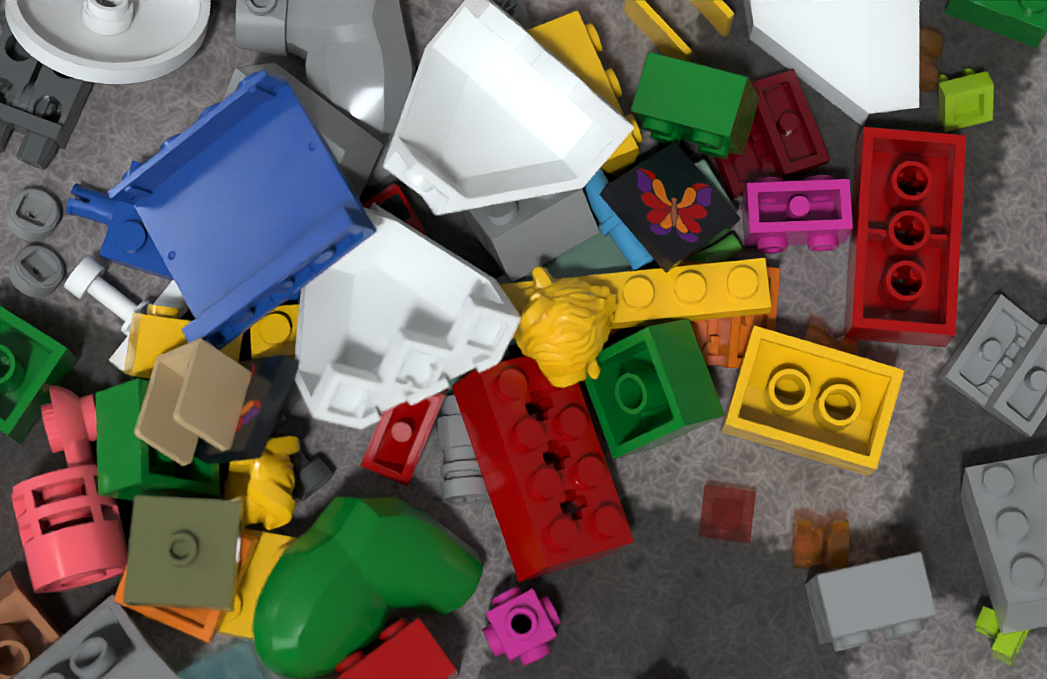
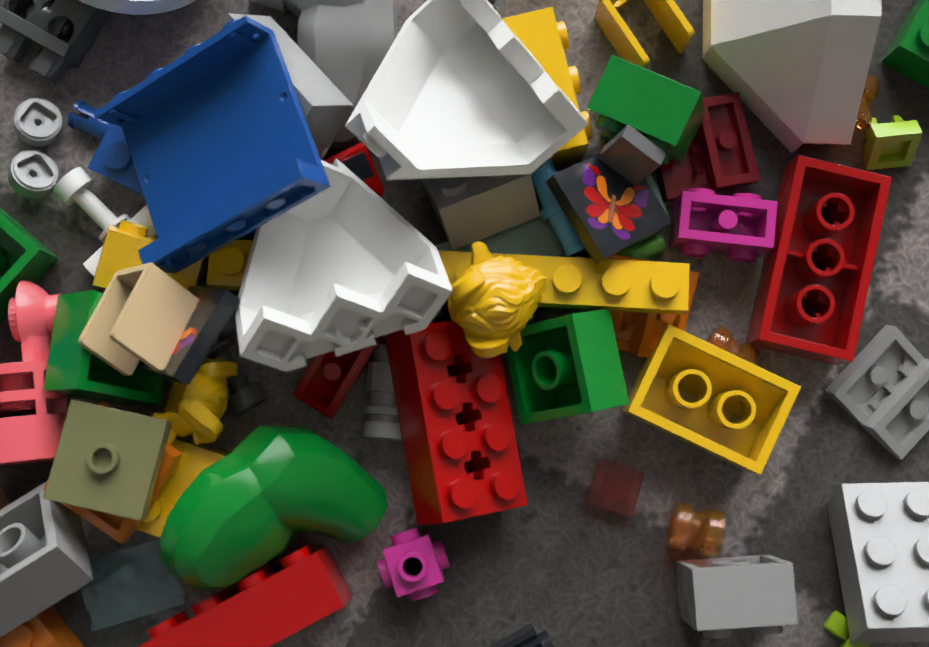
camera: 10 degrees right, 5 degrees up
none -> dark grey tile [598,125,667,186]

